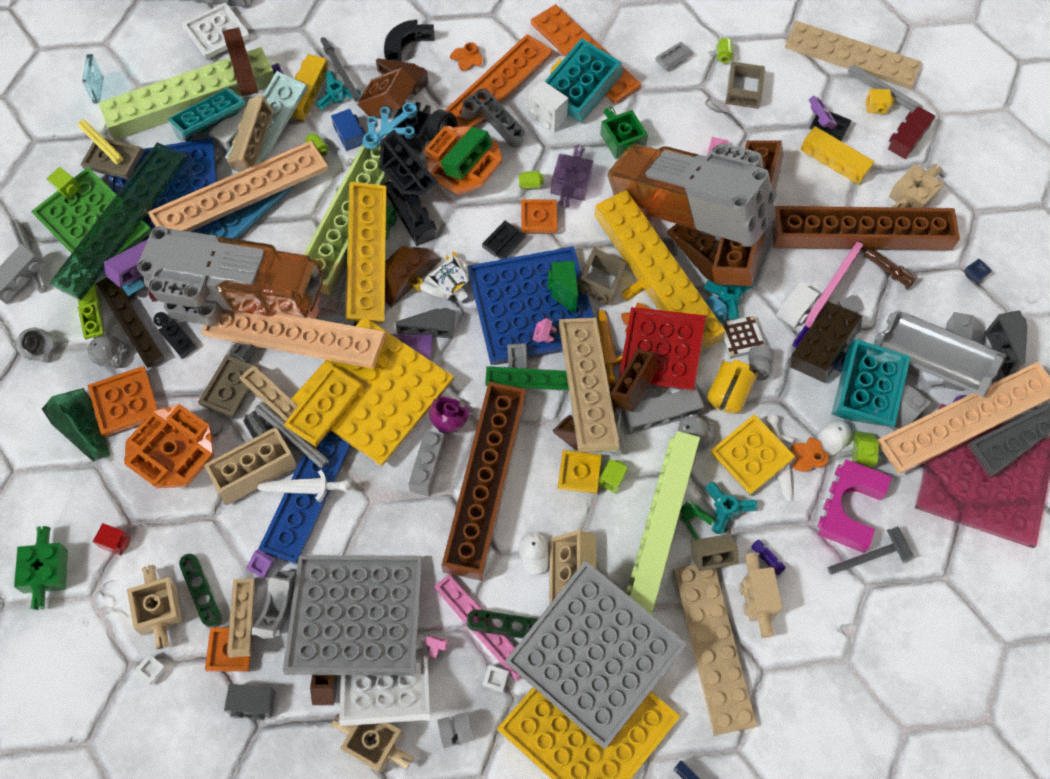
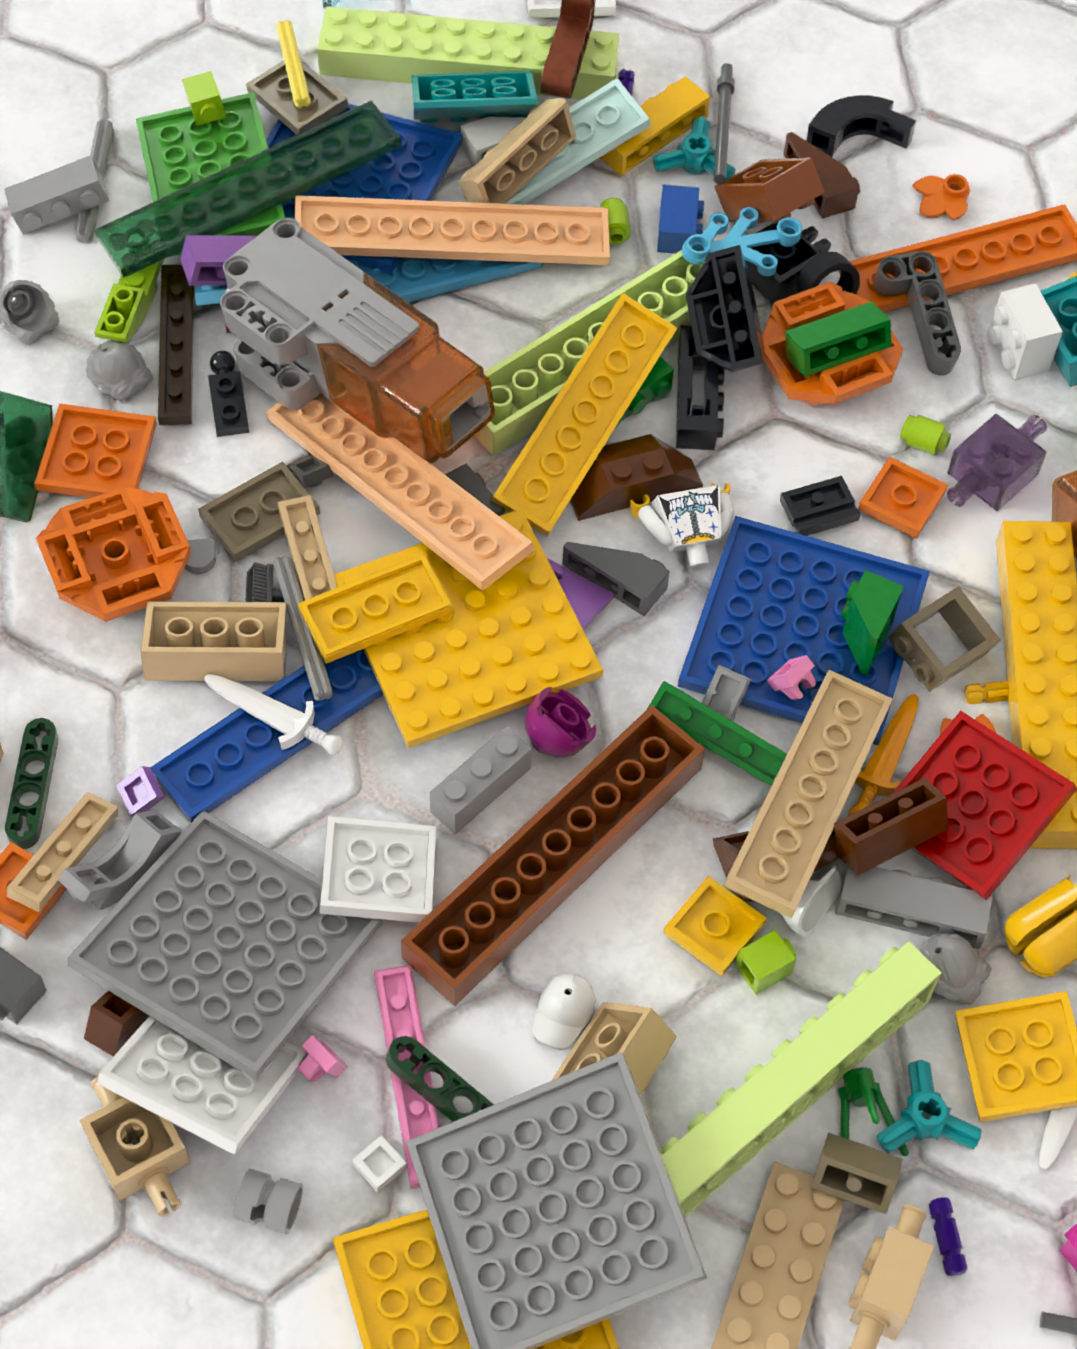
camera: 30 degrees right, 5 degrees down
none -> white plate [319,816,436,923]

